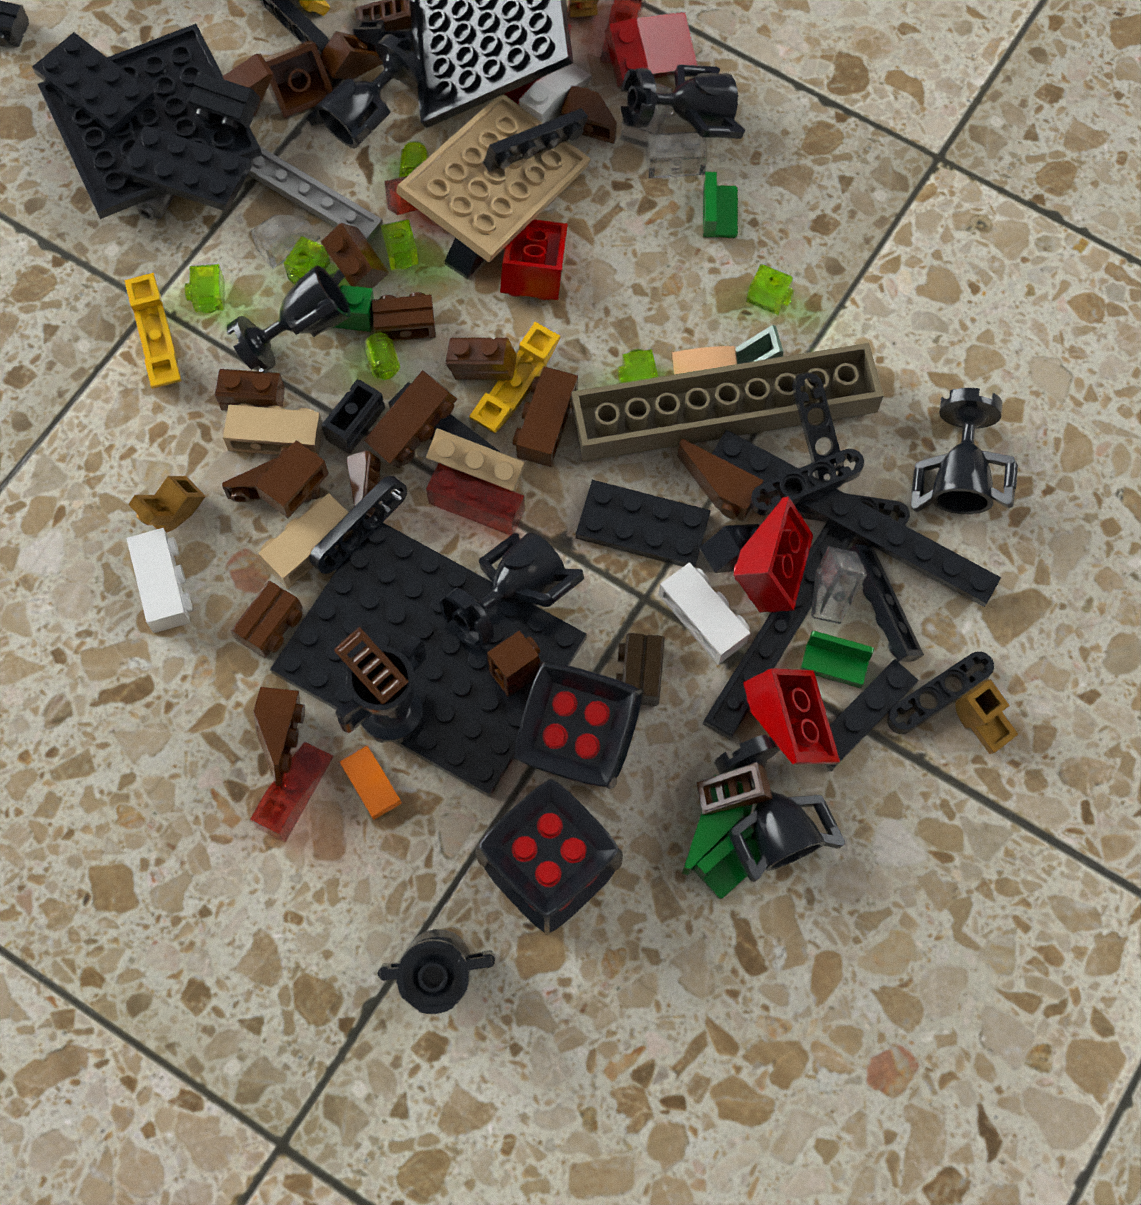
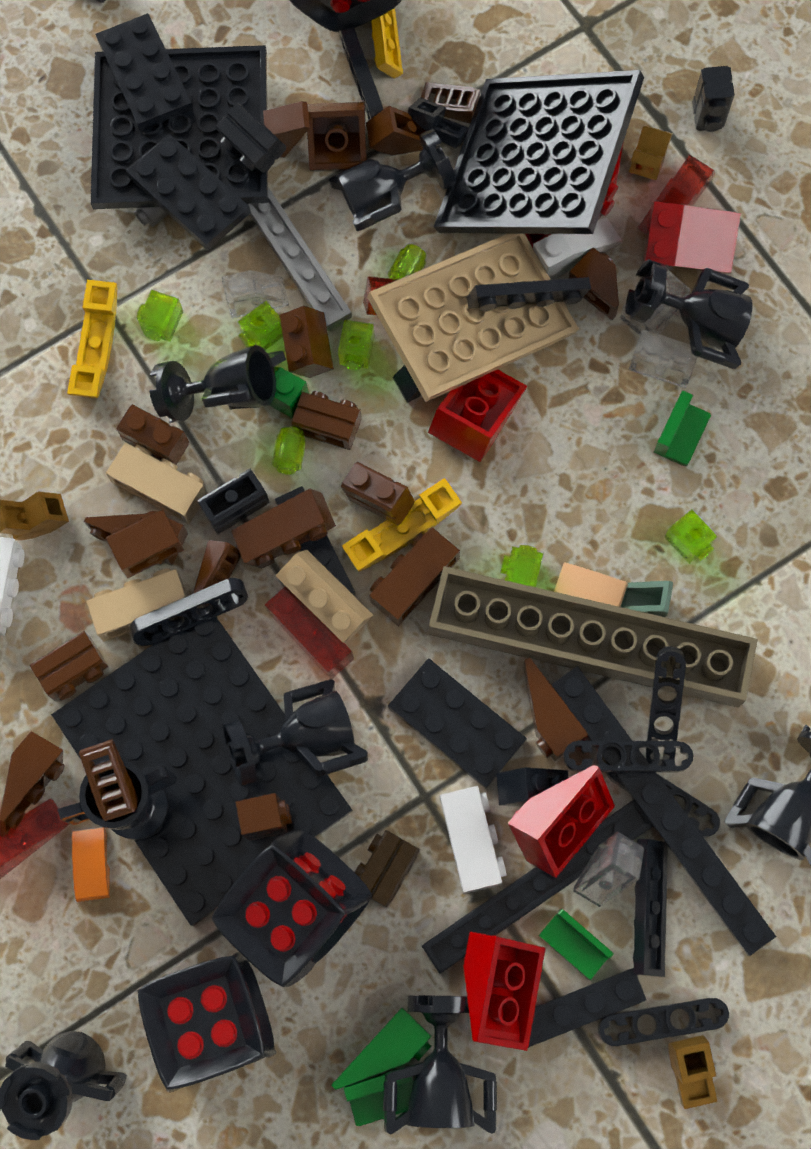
camera: 30 degrees right, 5 degrees up
reddish brown slope [696,763,772,815] -> none

